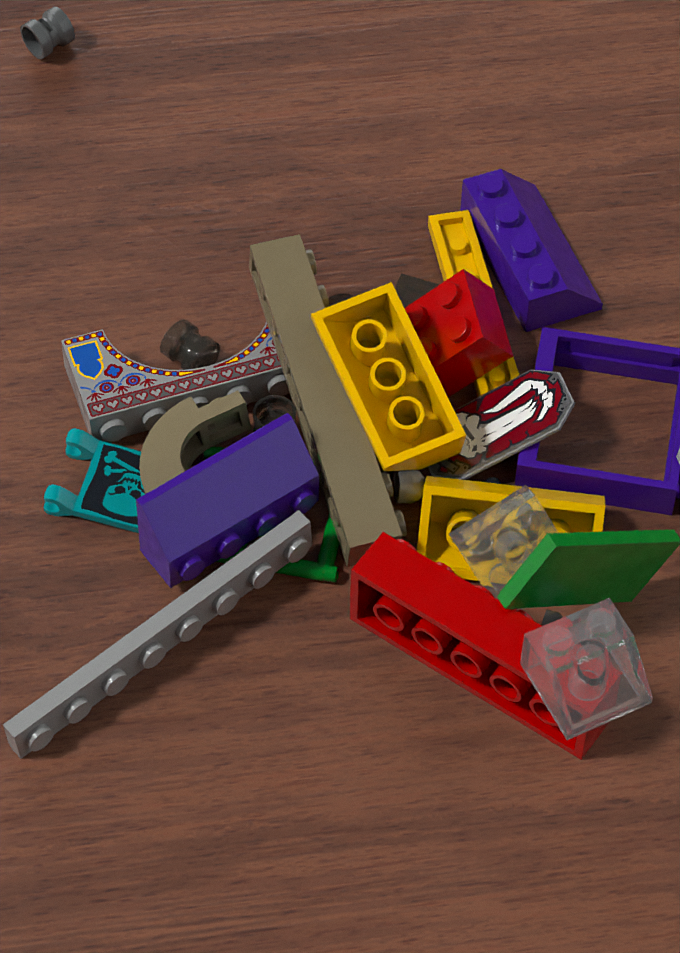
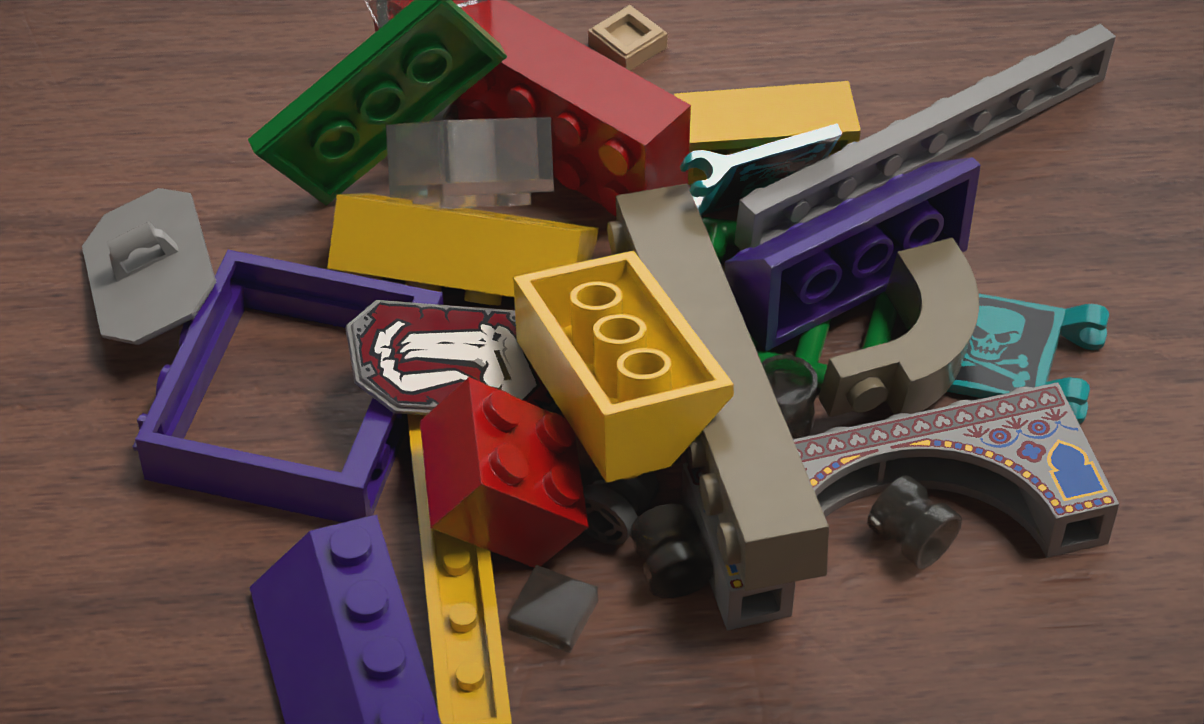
camera: 175 degrees left, 5 degrees down
none -> tan tile [588,5,668,71]
none -> yellow brick [674,81,861,185]
none -> teal flag [680,123,842,218]

